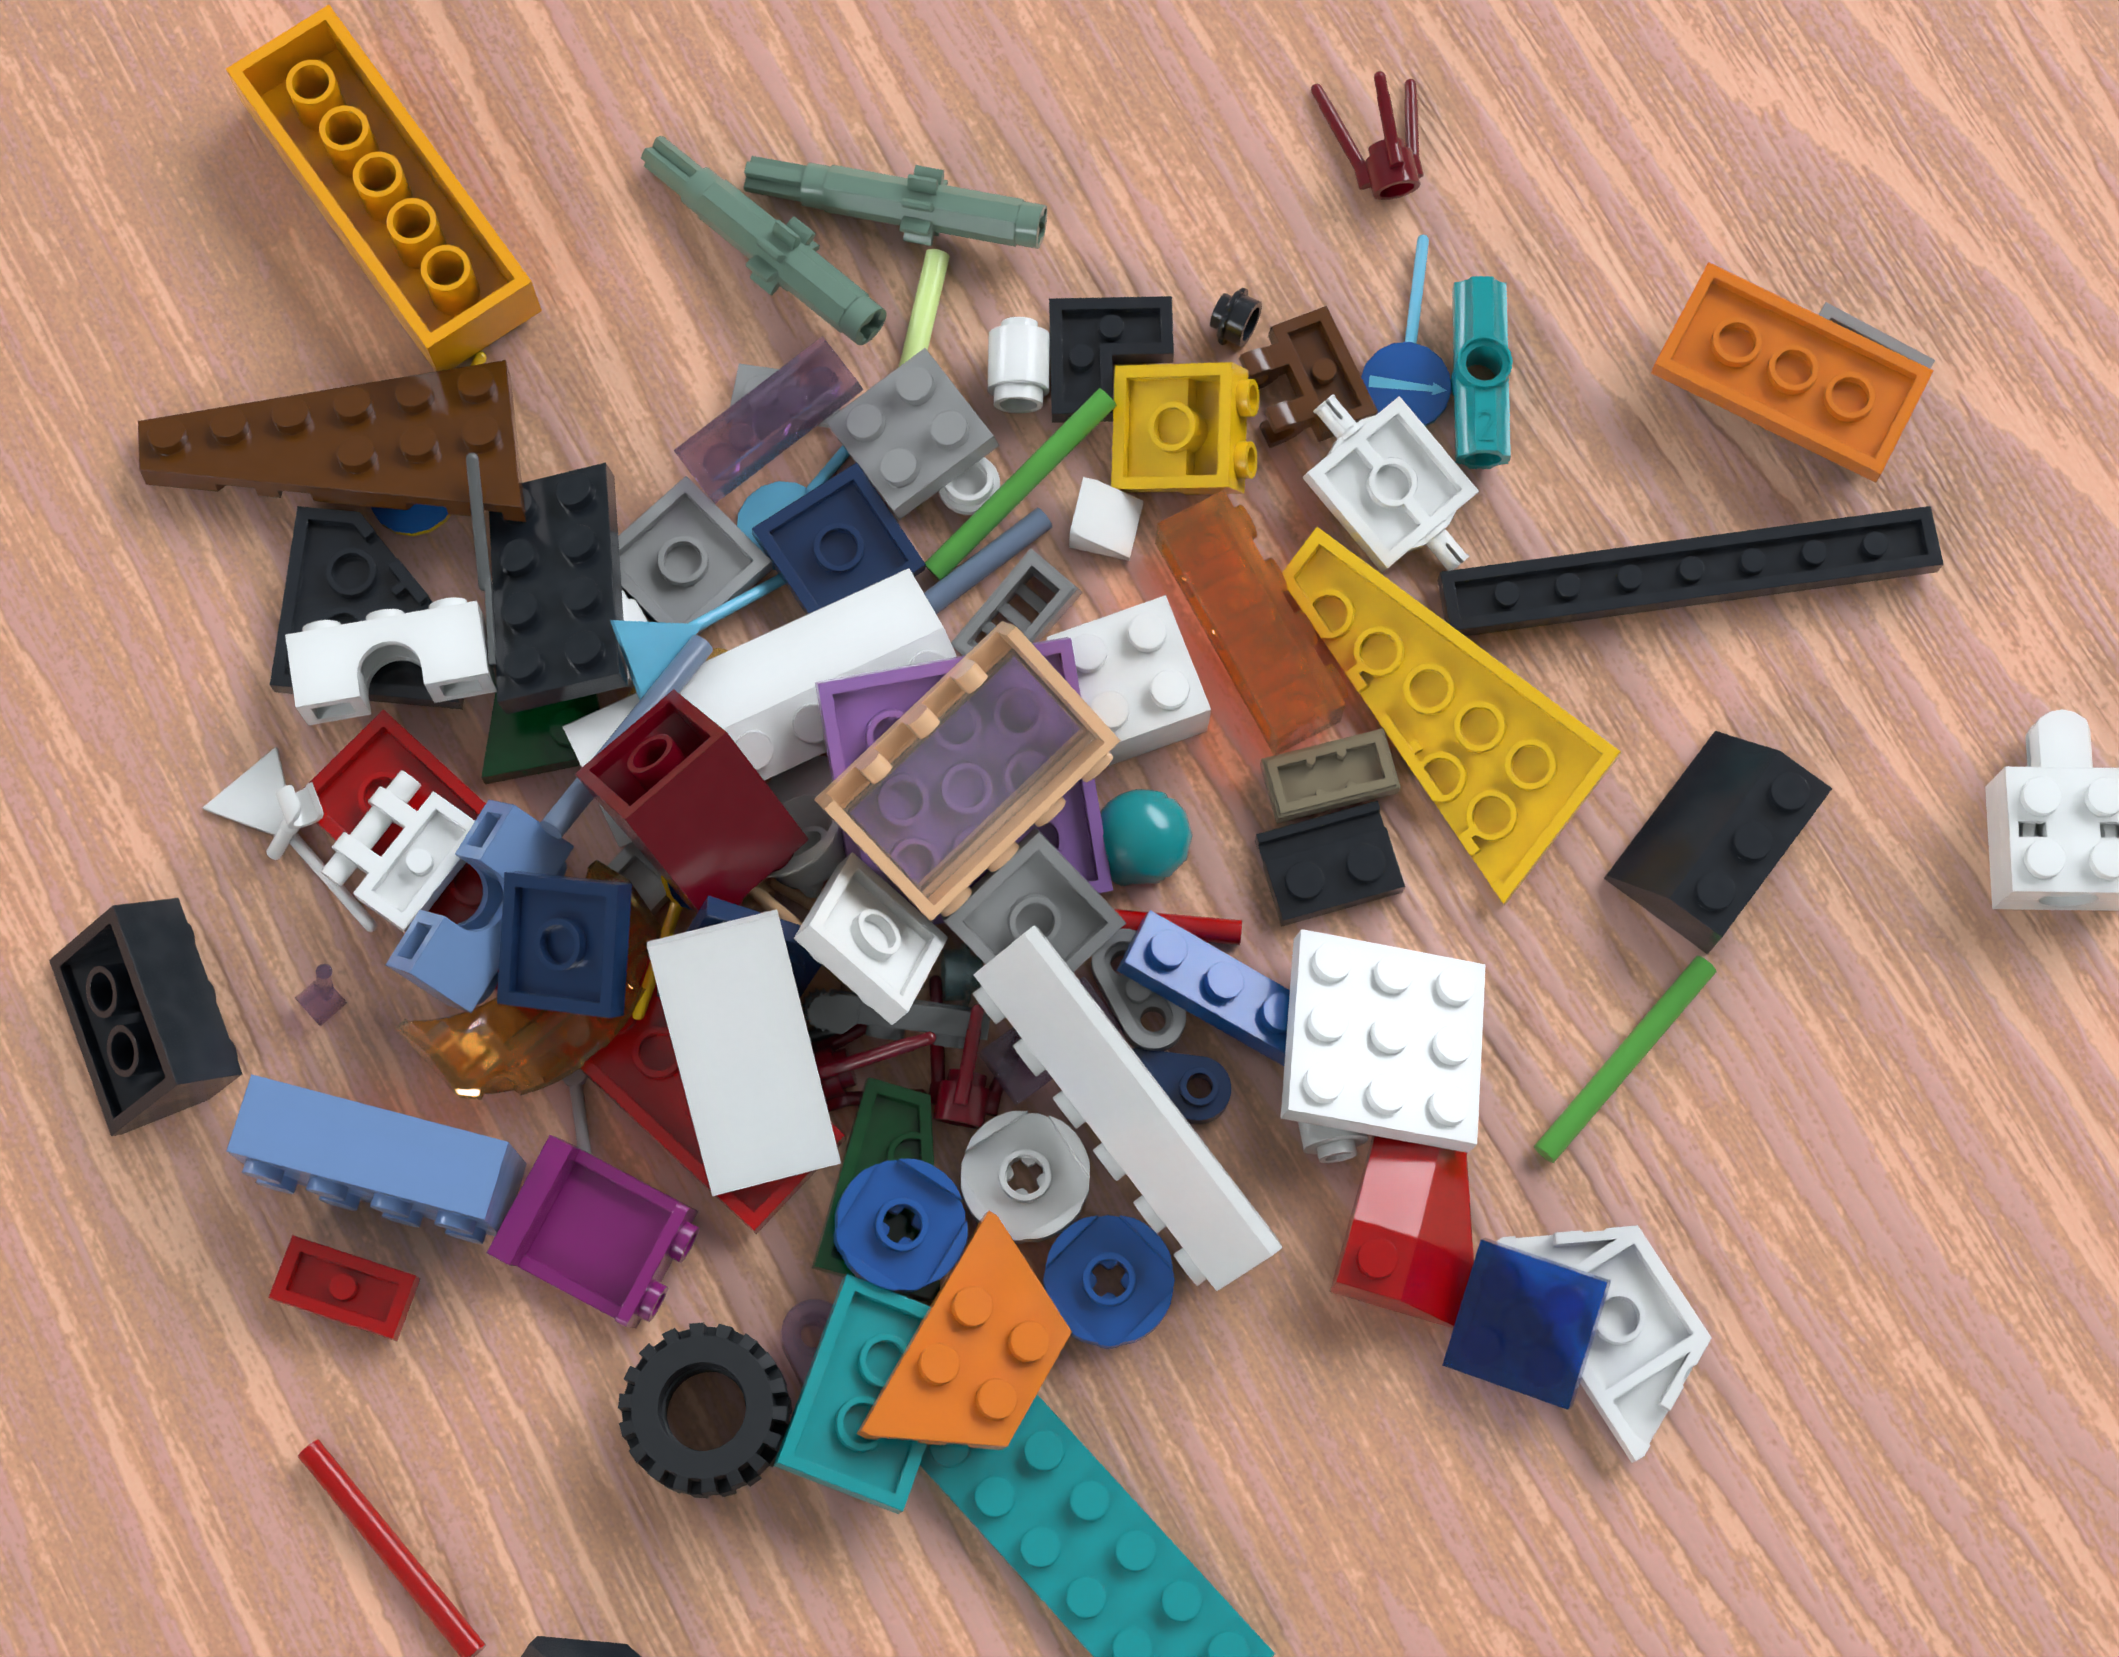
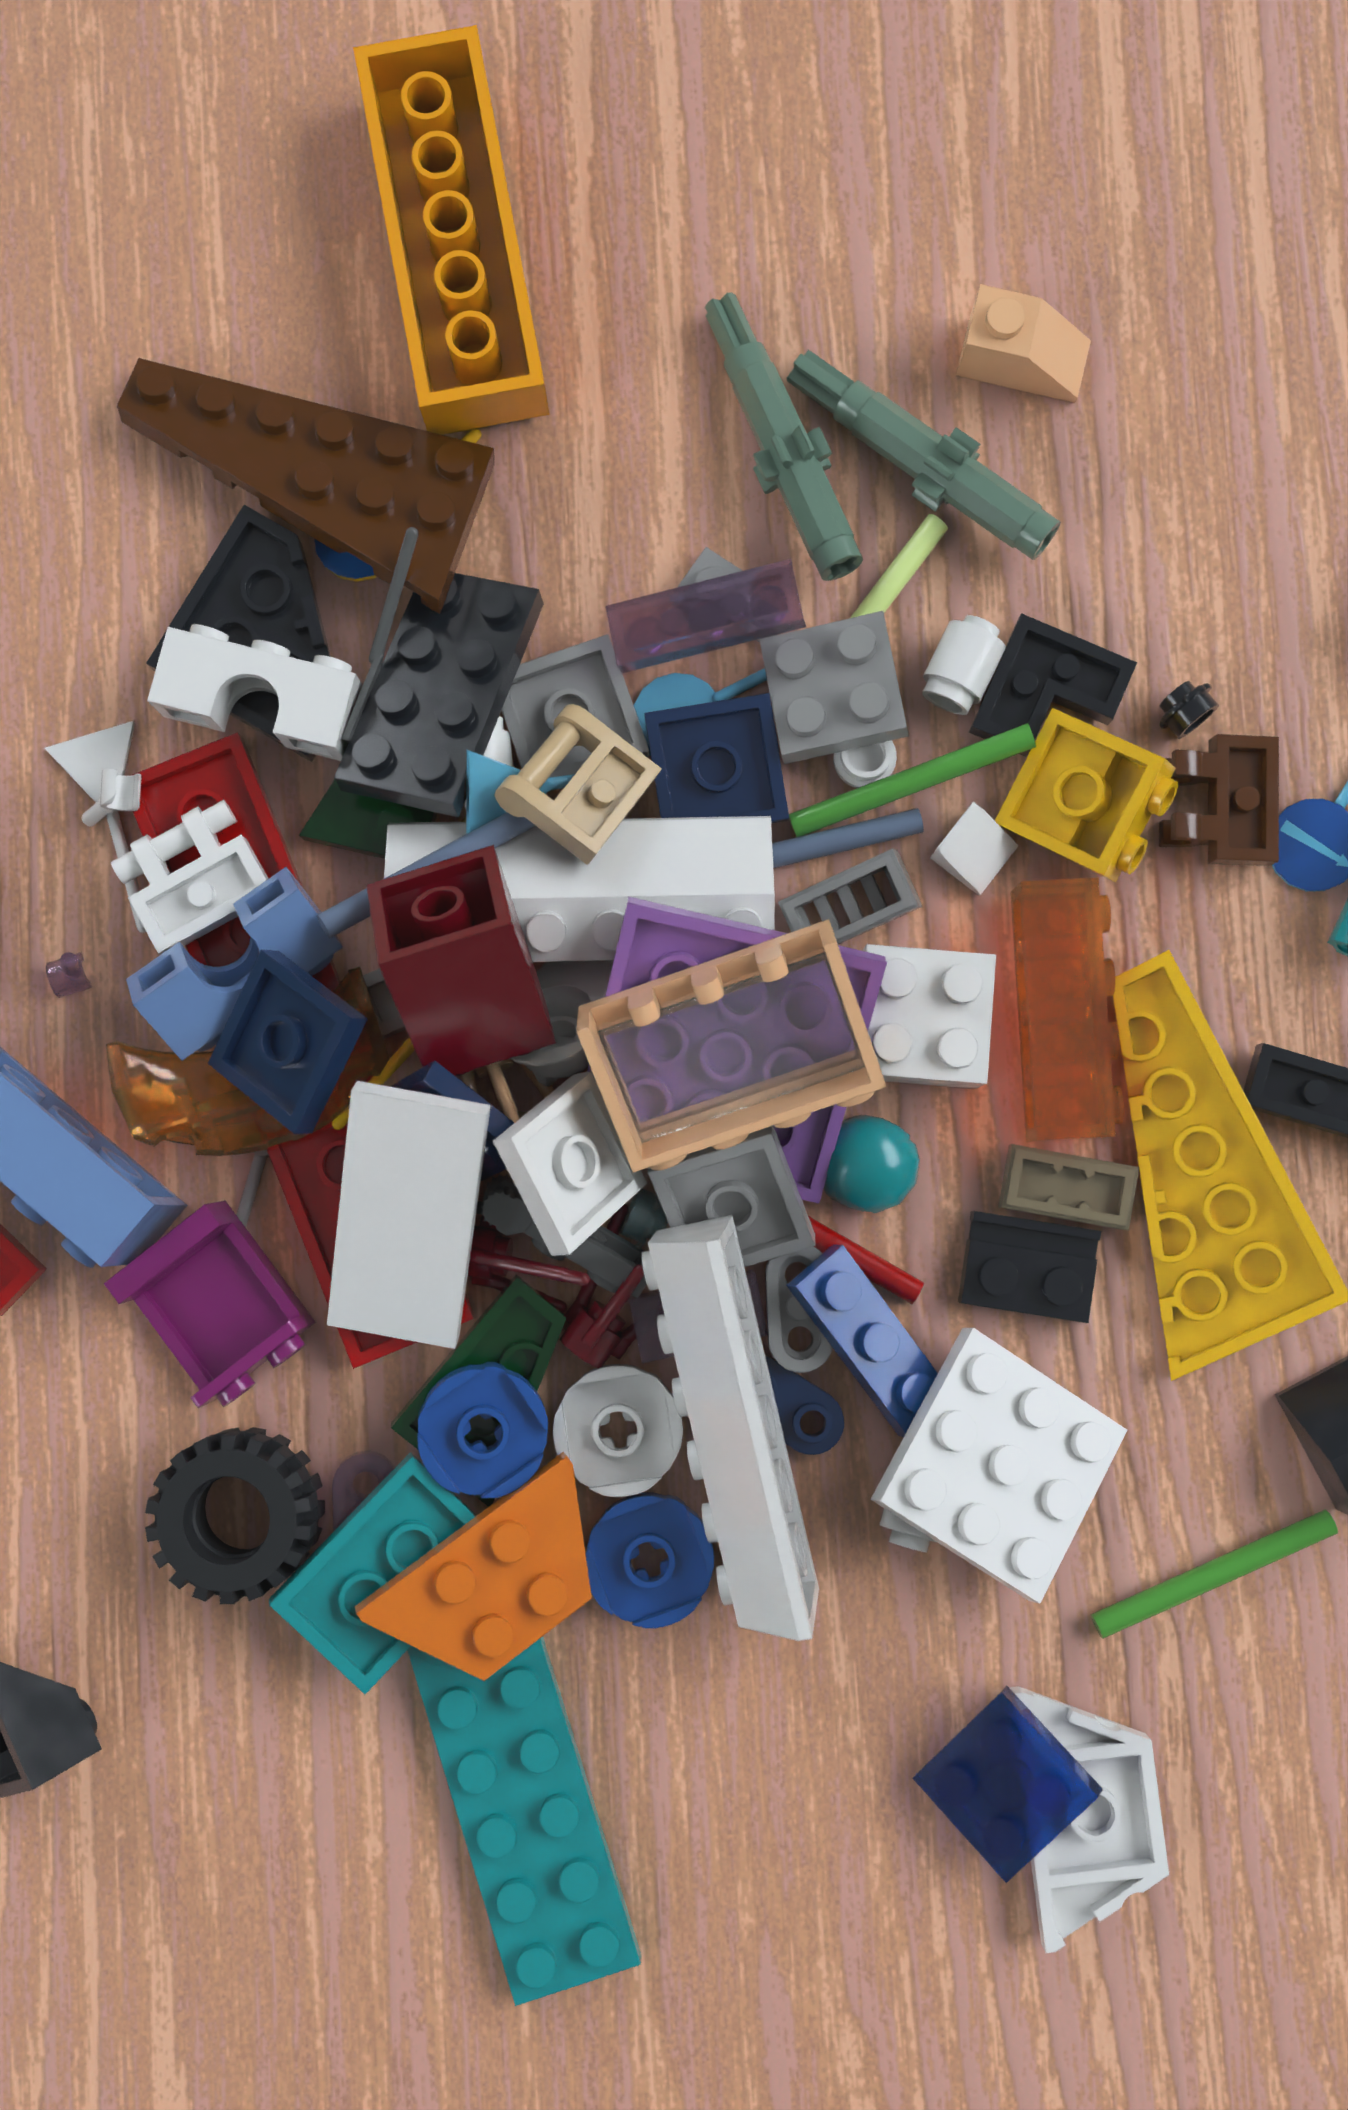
camera: 30 degrees right, 10 degrees up
white plate [1302,394,1479,573] -> none
red wedge [1330,1135,1474,1329] -> none
none -> tan plate [495,704,662,865]
none -> light nougat slope [956,284,1091,403]

